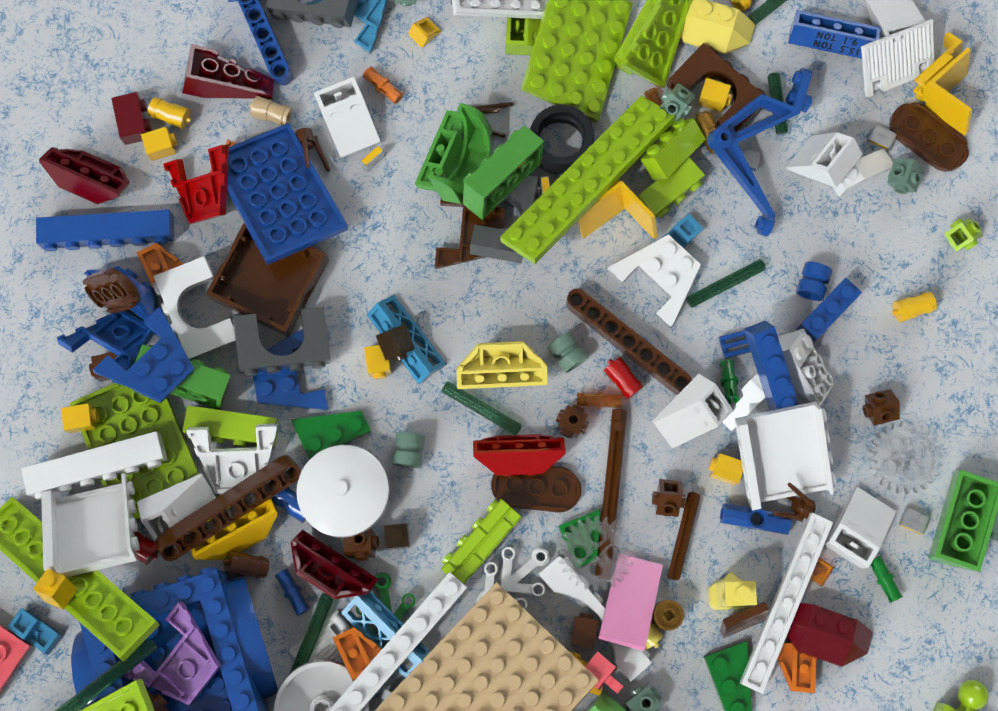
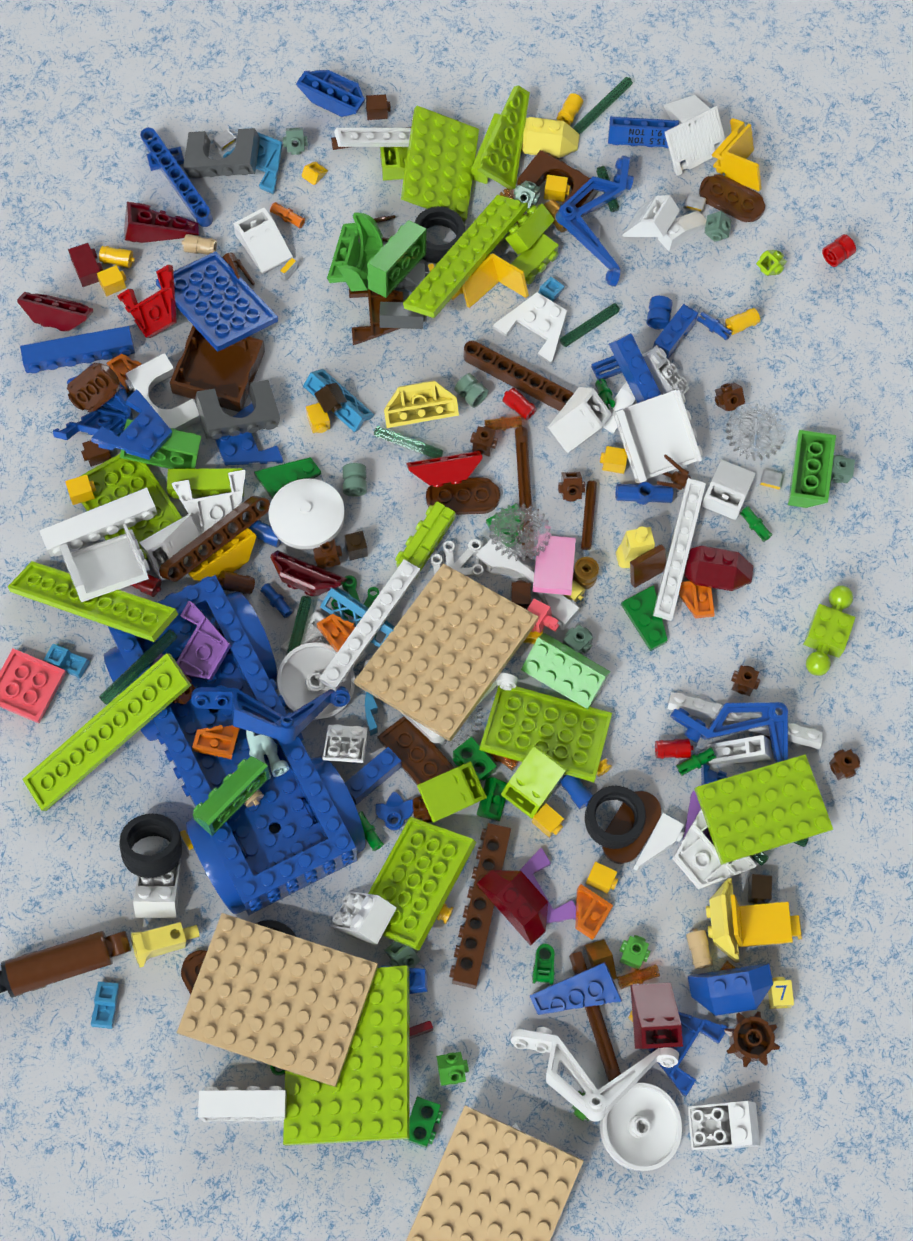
camera: 10 degrees left, 10 degrees down
yellow brick [33,569,77,610] -> none
clear orange tile [810,557,834,587] -> none
none -> blue pin [697,311,733,340]

